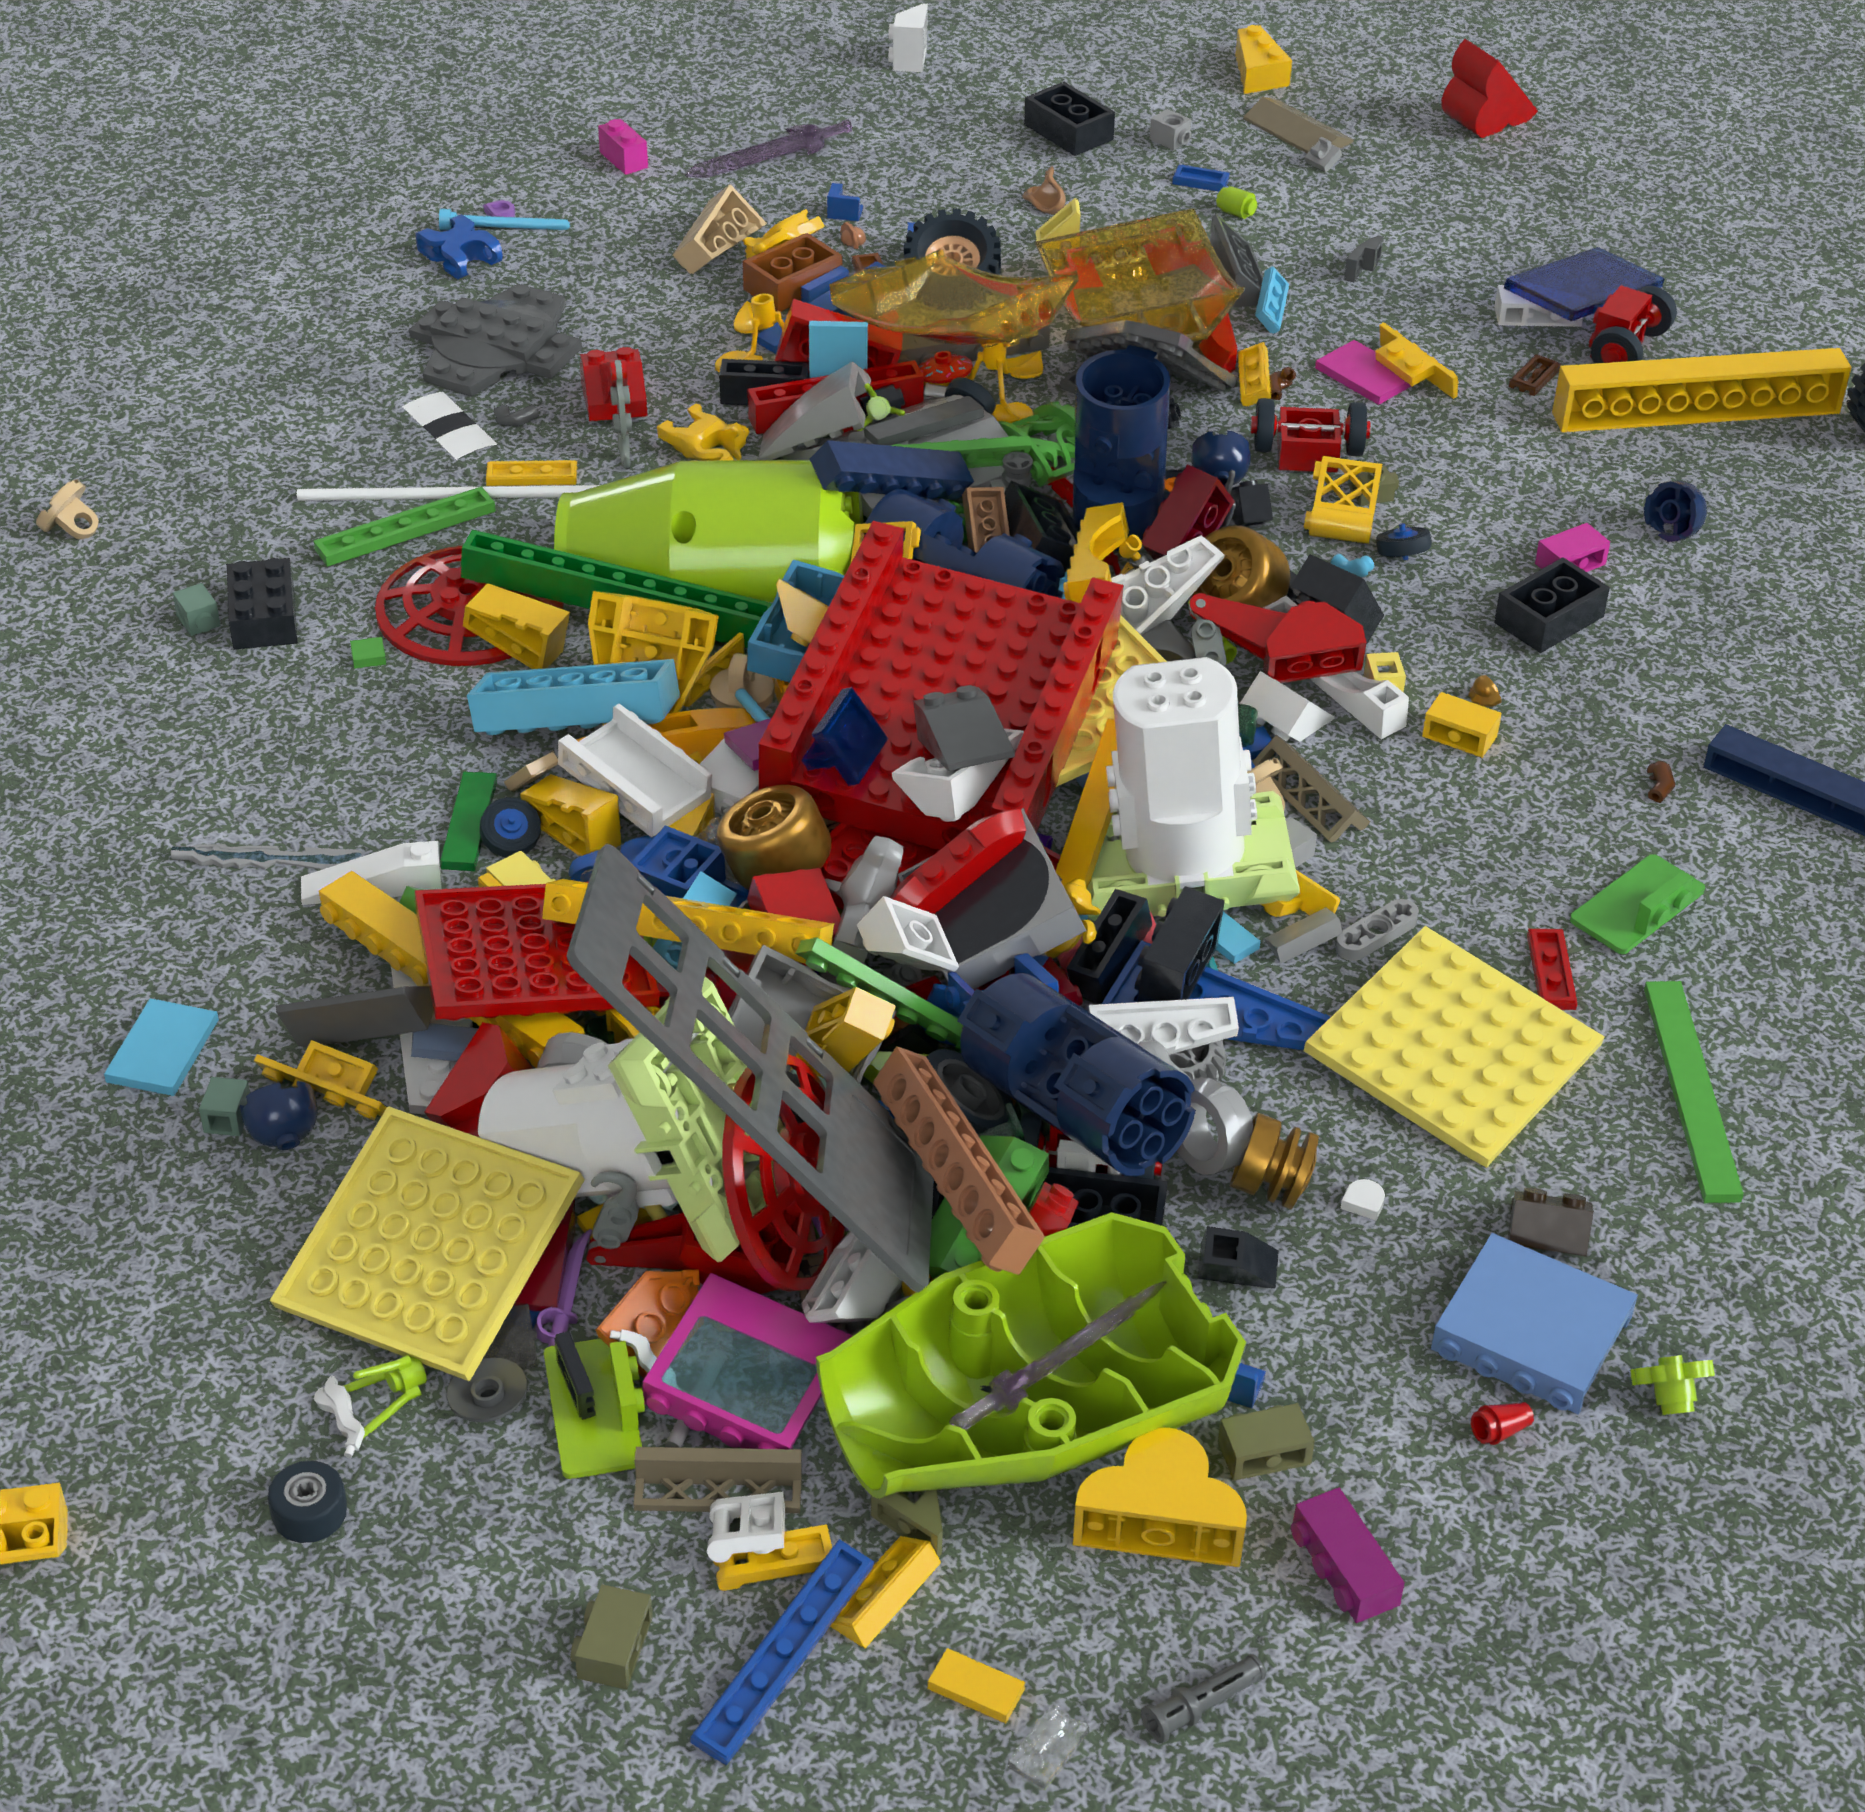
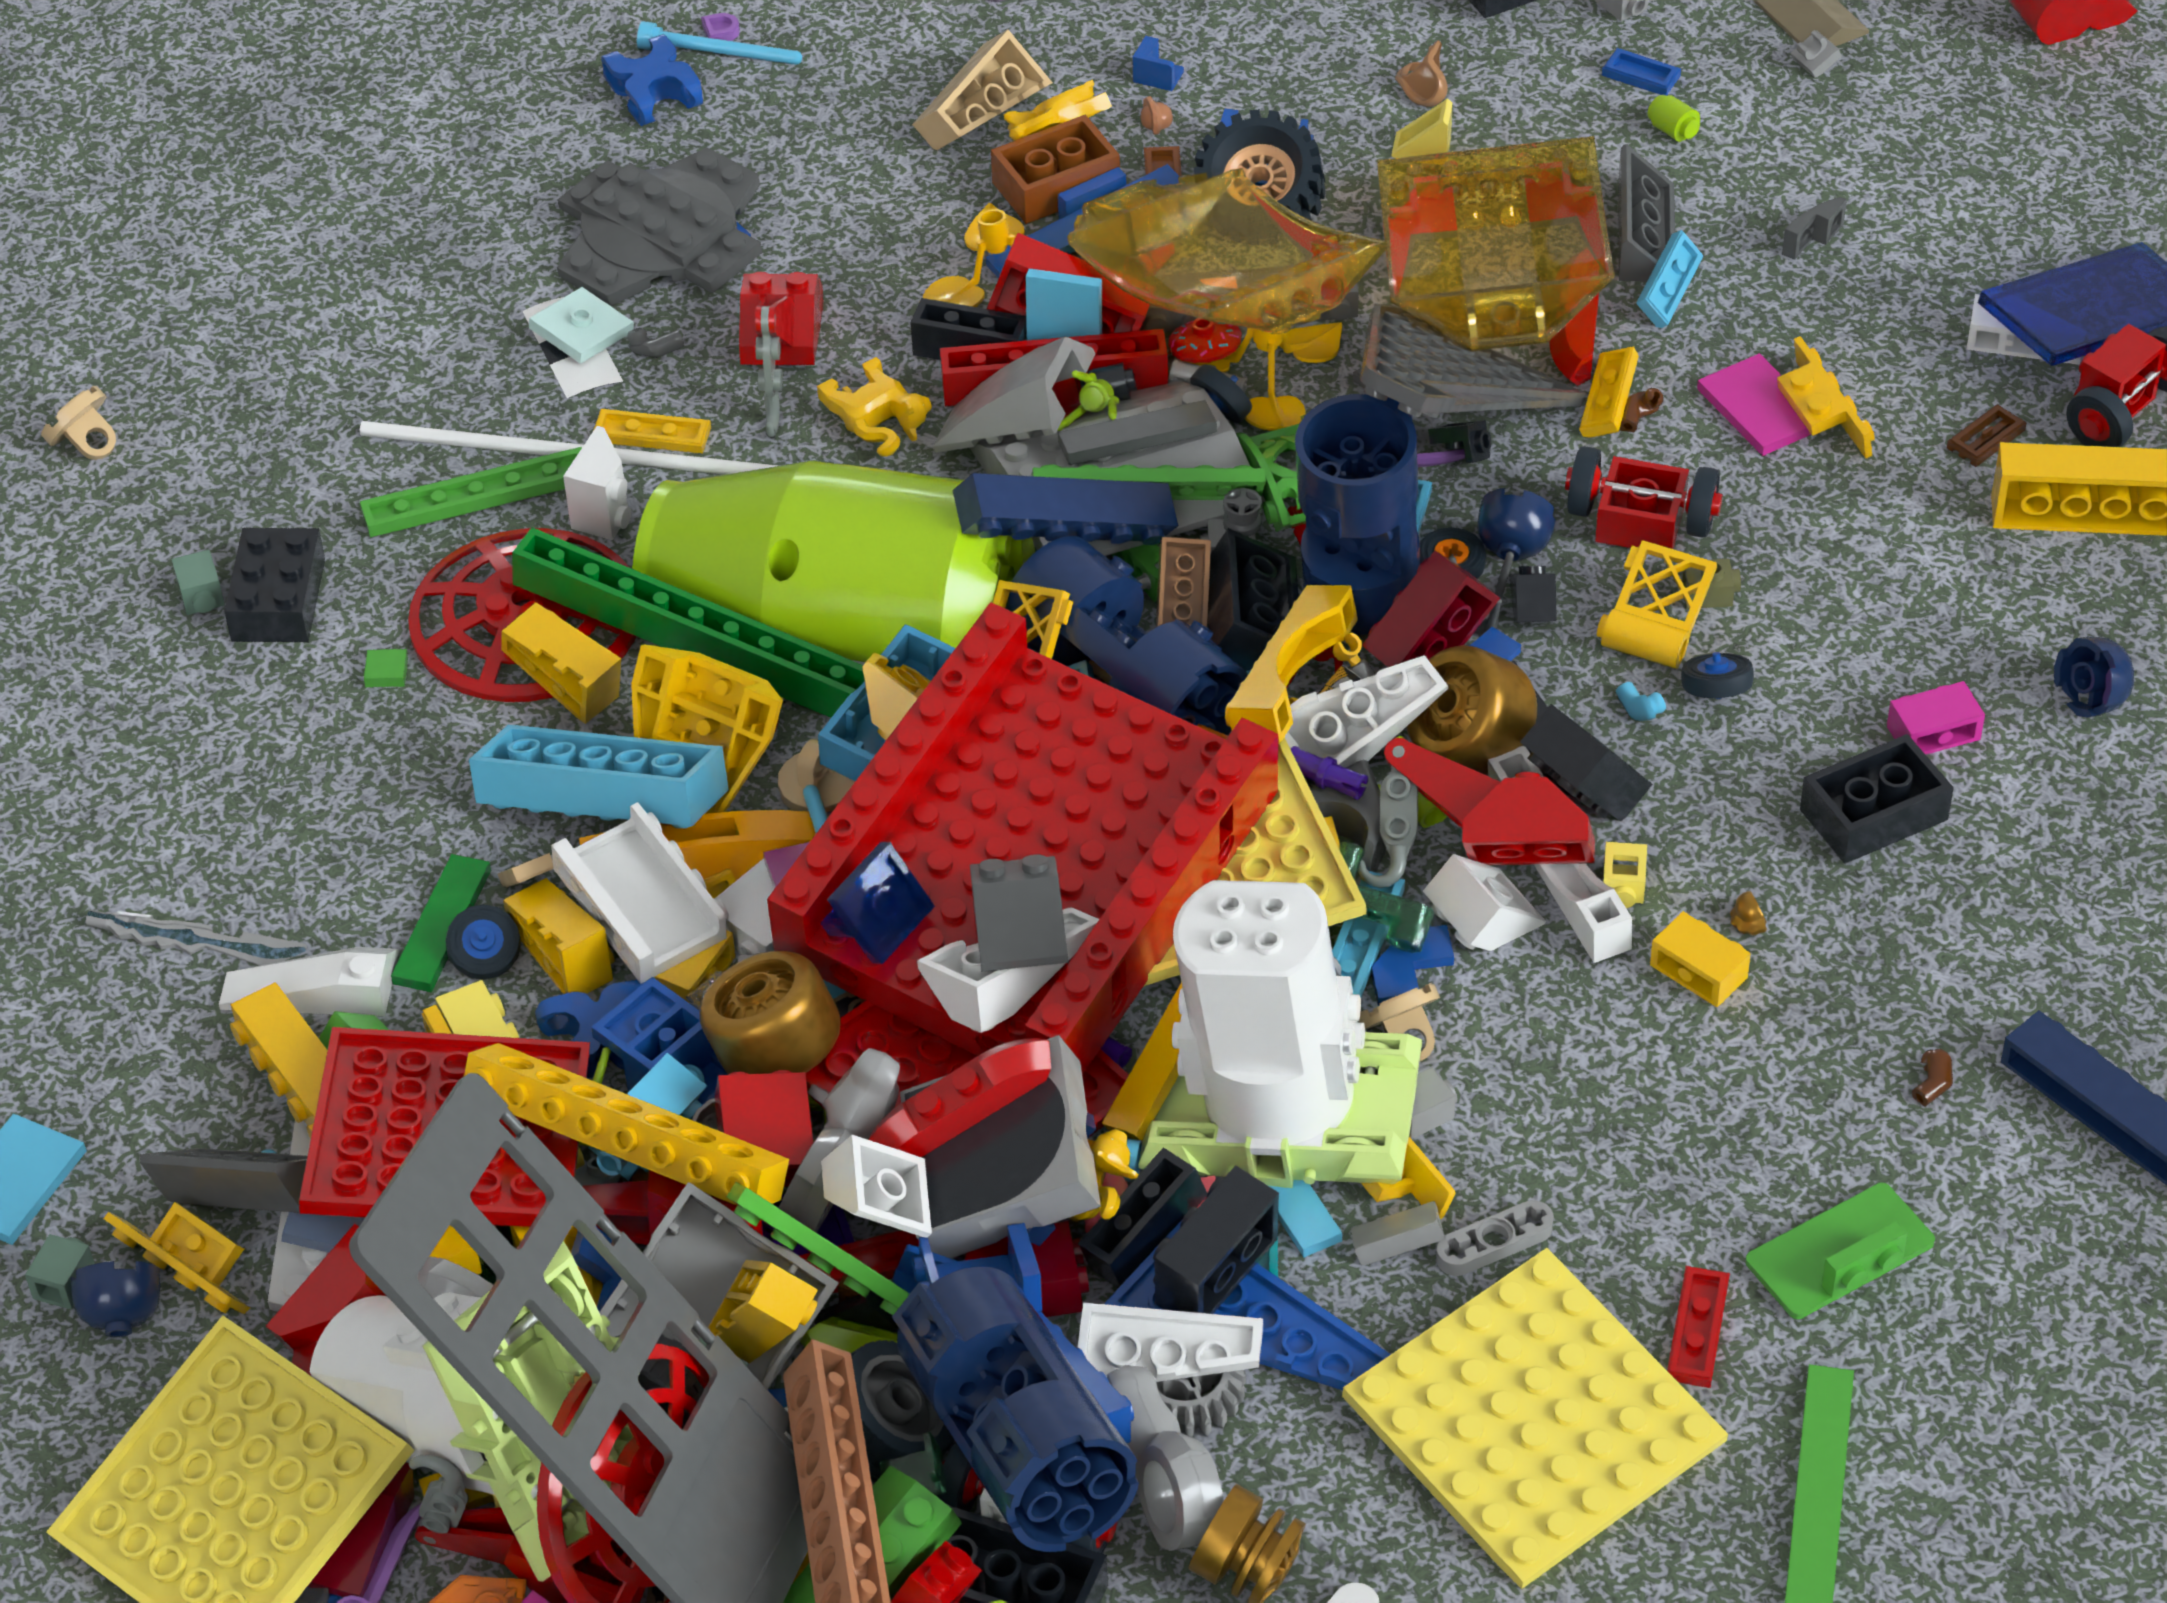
camera: 15 degrees right, 5 degrees up
yellow slope [683,632,744,707] -> none
dark tan fence [1252,735,1371,843] -> none
none -> light aqua plate [529,287,634,364]
none -> white slope [563,426,631,540]
none -> dark purple pin [1290,746,1368,800]

